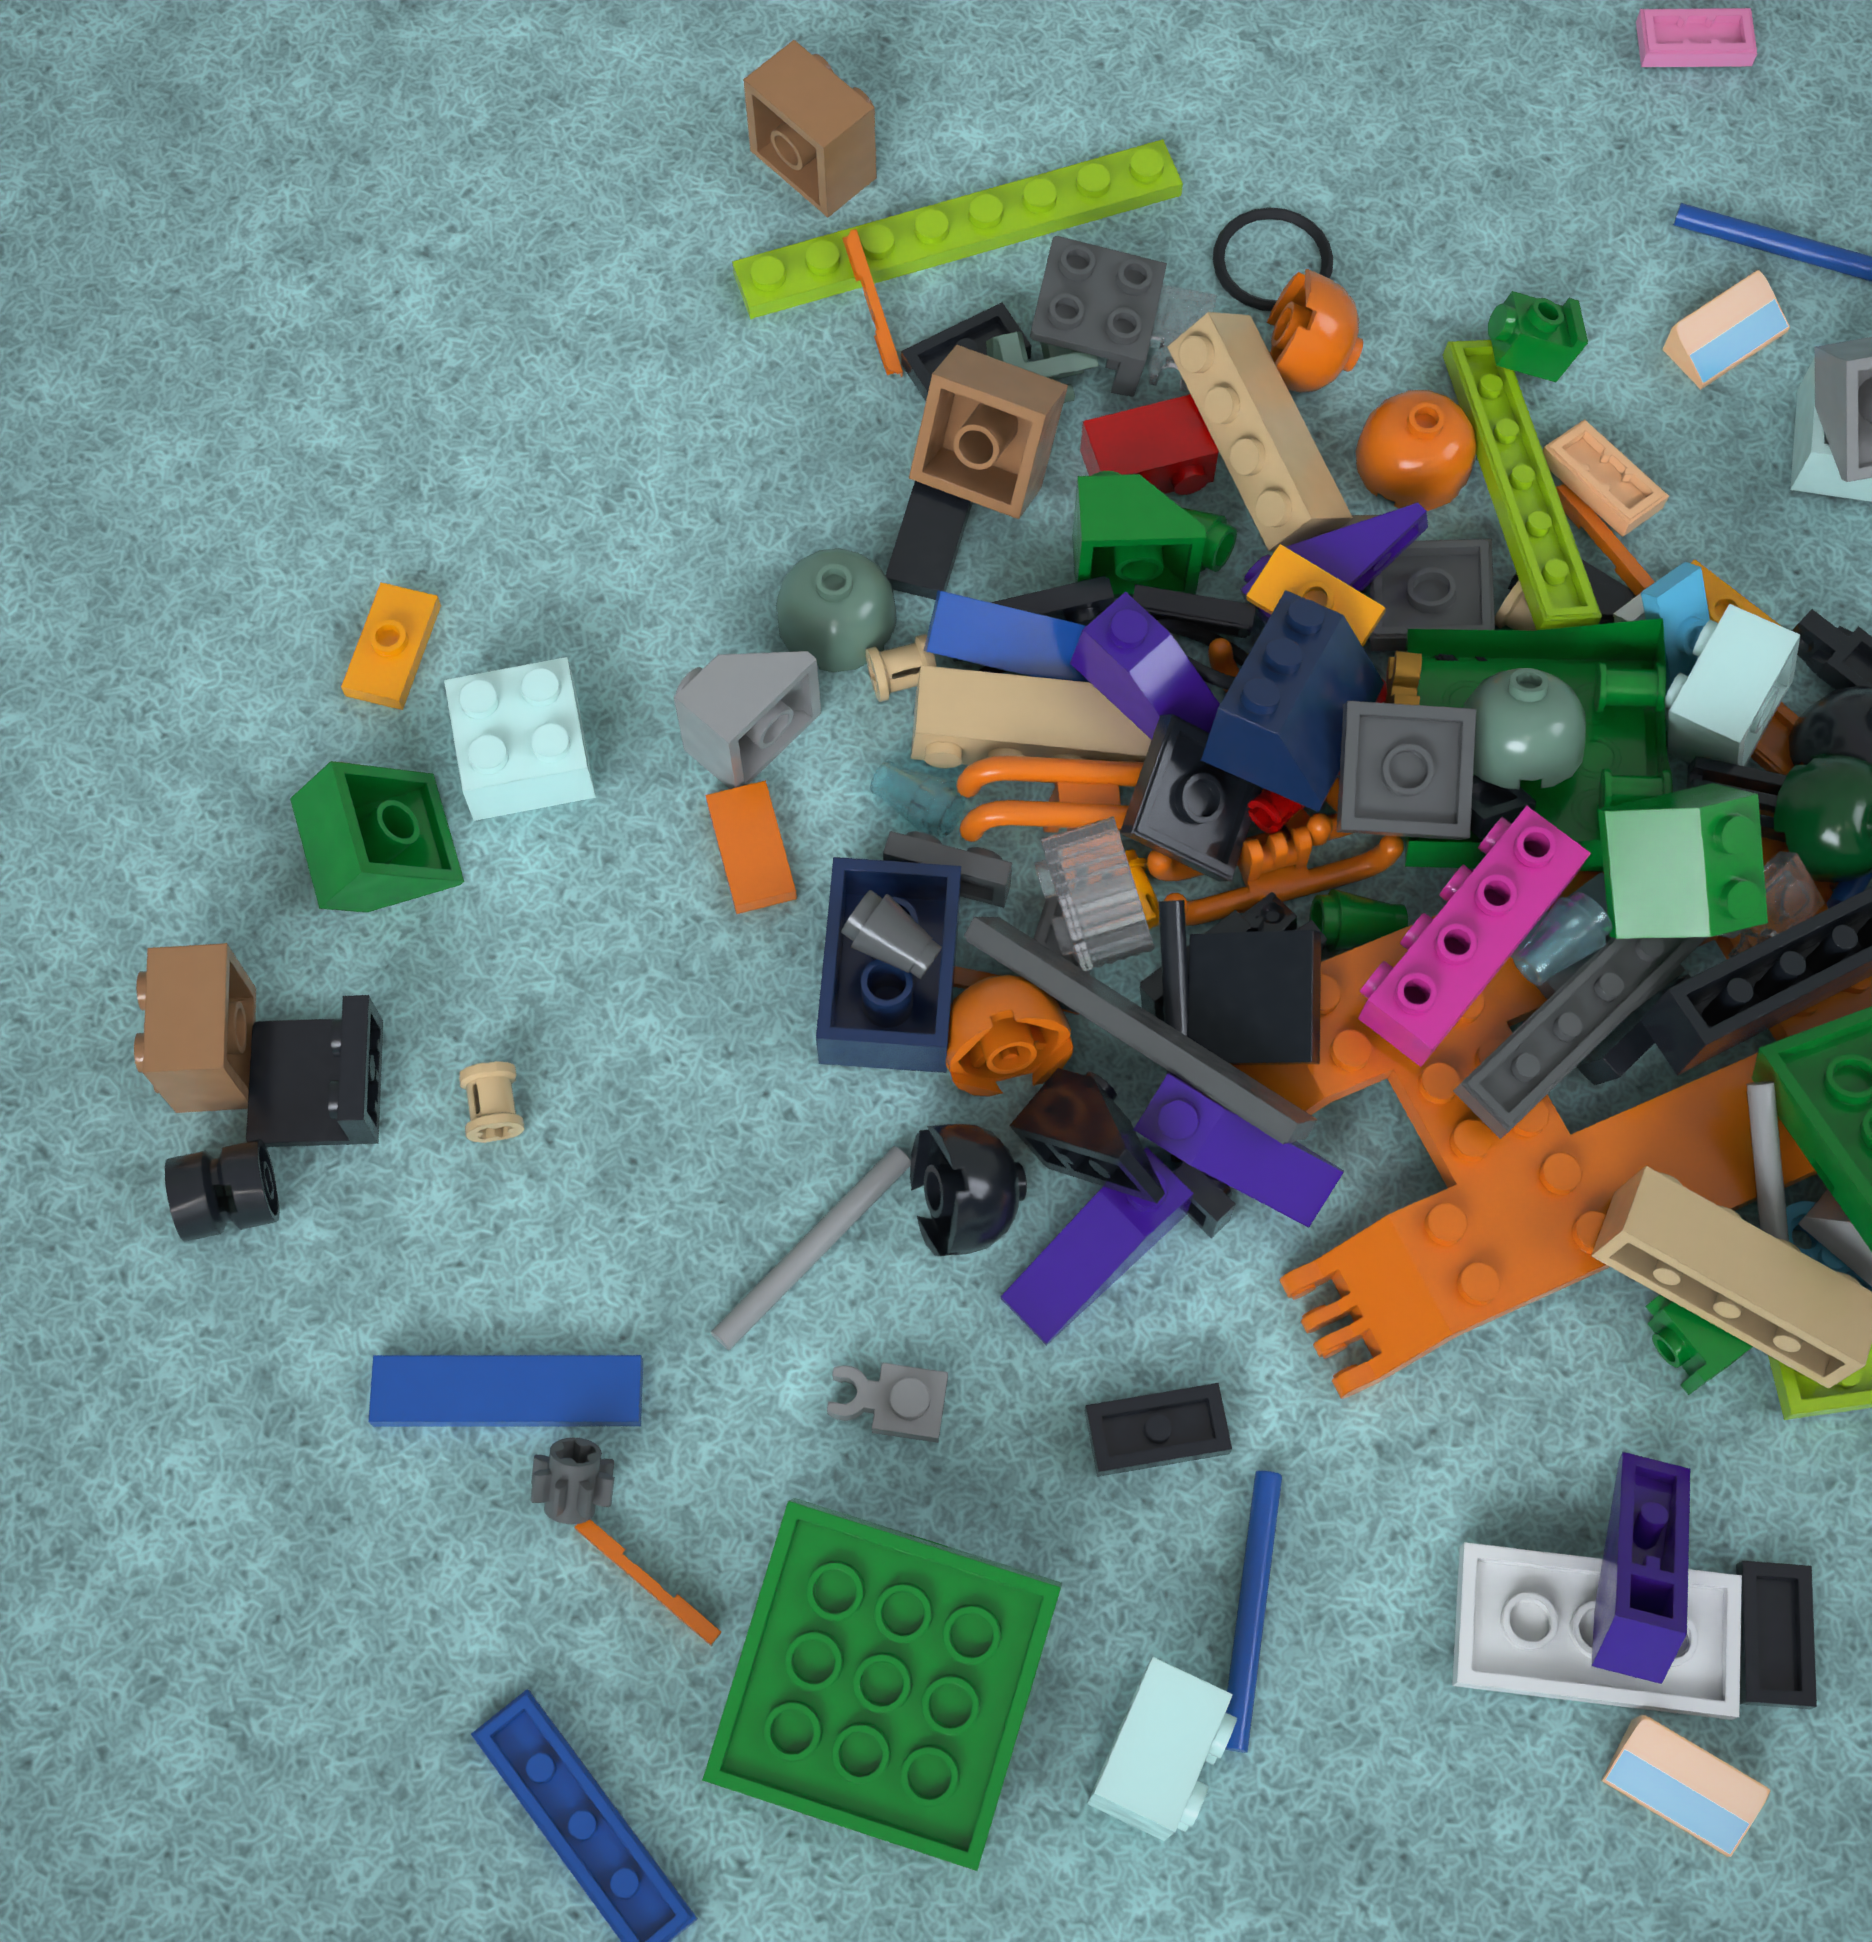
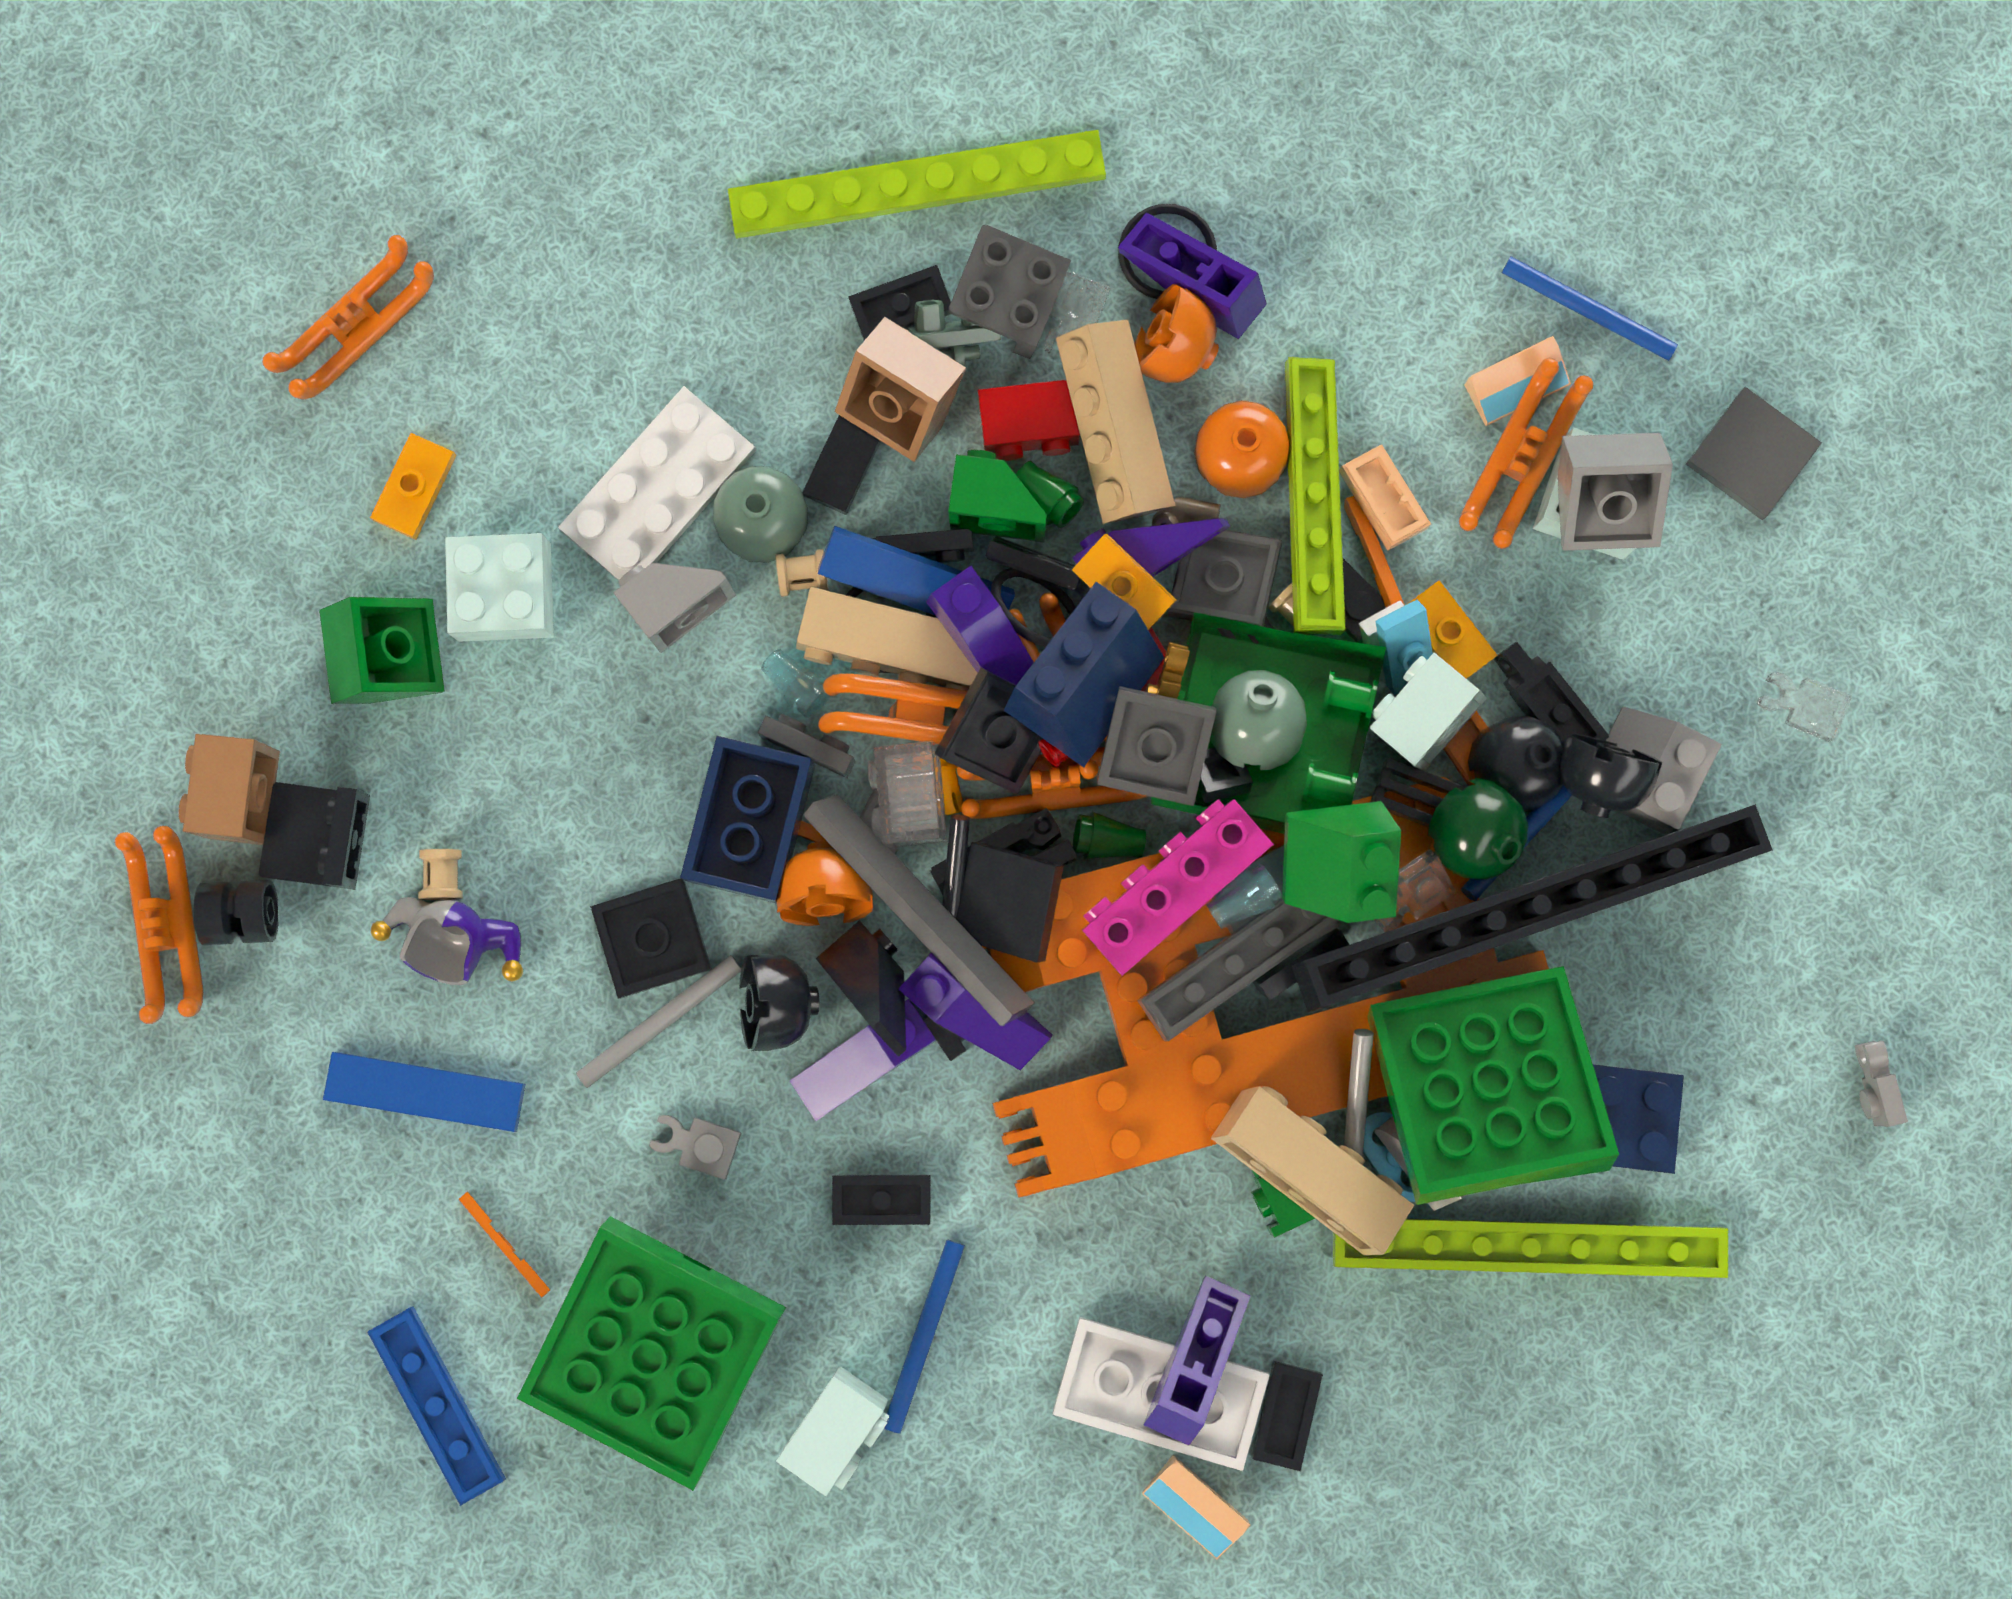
camera: 10 degrees right, 15 degrees up
dark grey gear [531,1437,615,1524] -> none
orange tile [705,780,797,914] -> none
medium nougat brick [743,40,877,218] -> none
dark grey cone [841,890,942,979] -> none
orange piece [842,229,903,377] -> none
green brick [1488,291,1588,382] -> none
bright pink plate [1636,8,1757,67] -> none
none -> orange piece [114,826,203,1024]
none -> orange piece [262,235,434,400]
none -> piece [371,897,523,985]
none -> white plate [558,386,756,580]
none -> black tile [590,878,712,999]
none -> dark purple slope [1118,212,1267,339]
none -> orange piece [1459,358,1594,549]

